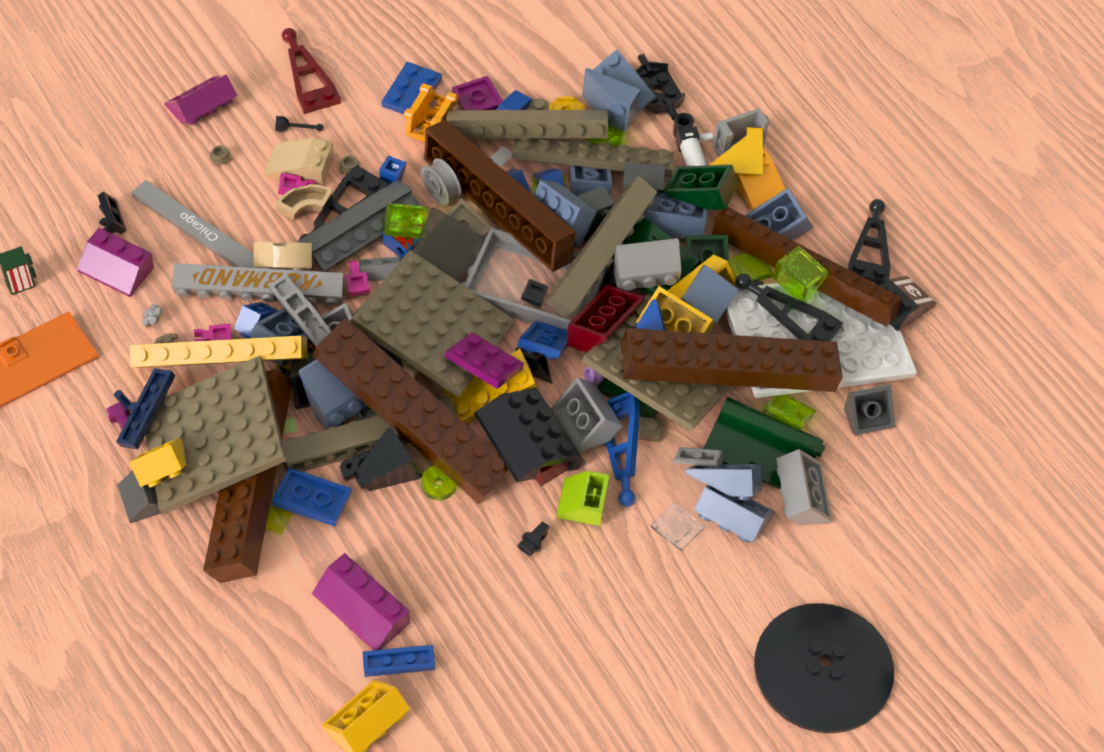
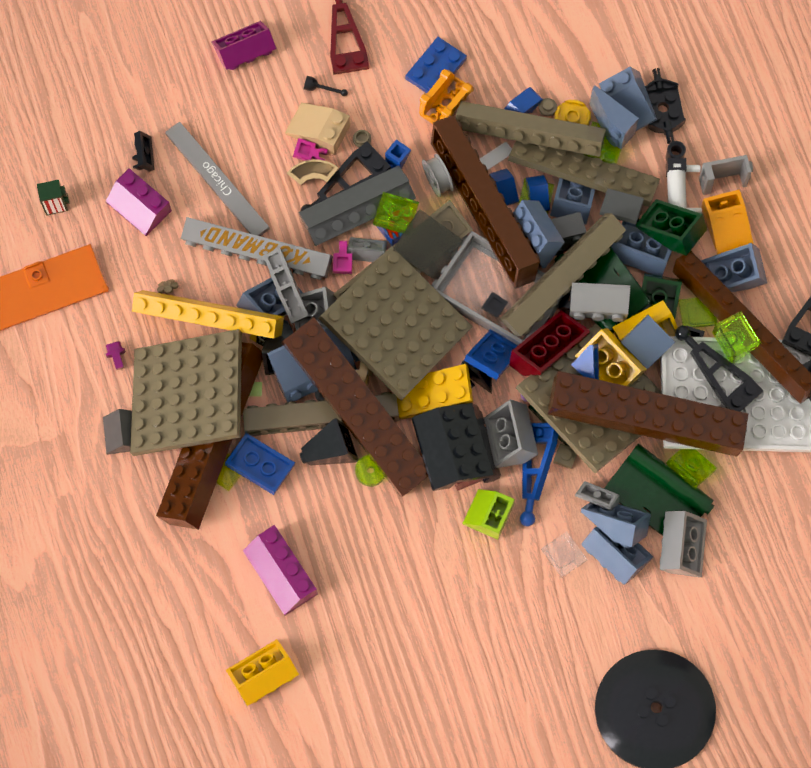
camera: 20 degrees right, 15 degrees up
dark blue plate [114,368,176,450] -> none
yellow slope [129,437,187,488] -> none
light grey plant [142,304,162,327] -> none
dark pink plate [194,324,232,342] -> none
dark tan plate [210,145,230,164] -> none
slope [234,302,279,339] -> none
tan brick [253,242,312,271] -> none
black piece [340,451,369,481] -> none
blue plate [362,645,435,677] -> none
magenta plate [445,332,524,389] -> none
magenta plate [452,76,503,110] -> none
black piece [517,521,550,556] -> none
yellow sticker [710,127,763,175] -> none
dark grey slope [844,384,896,435] -> none

